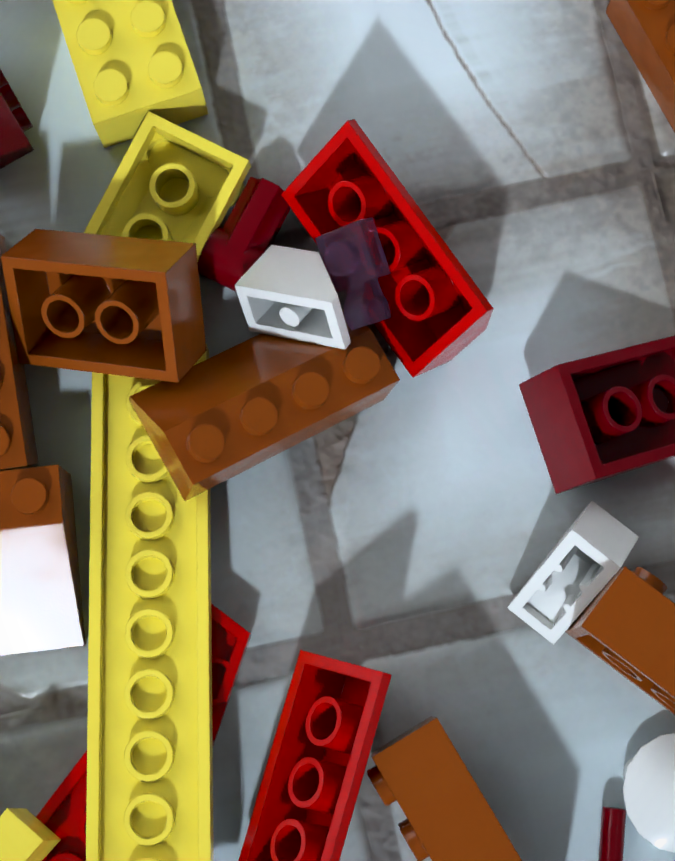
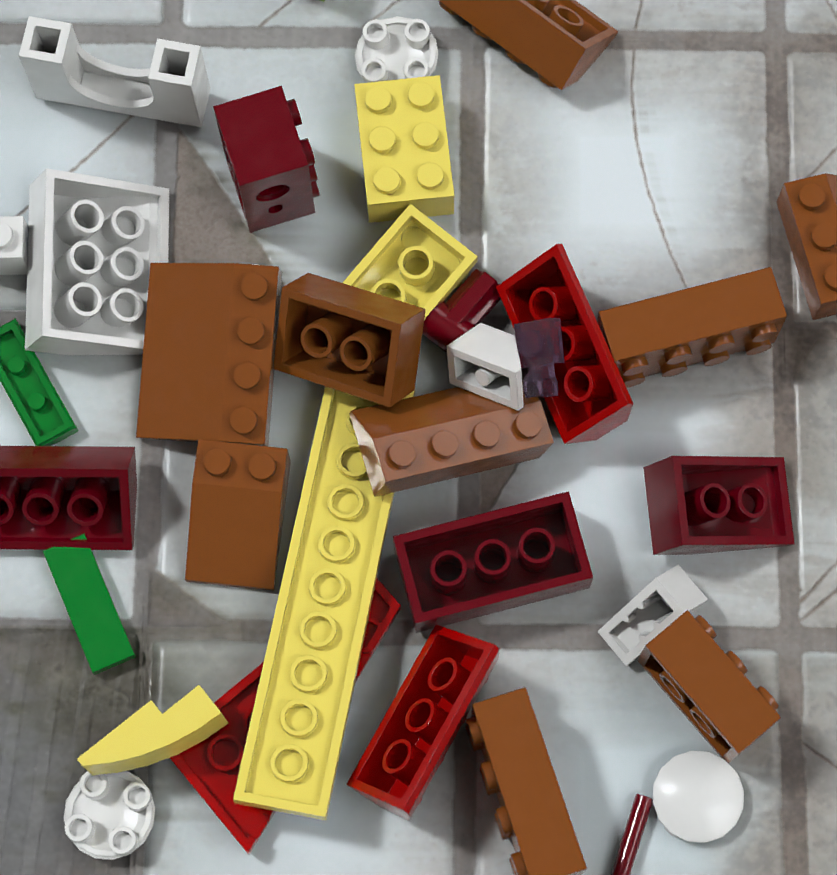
camera: 10 degrees right, 5 degrees down
none -> dark red brick [393,491,593,633]
none -> dark orange brick [597,267,787,388]

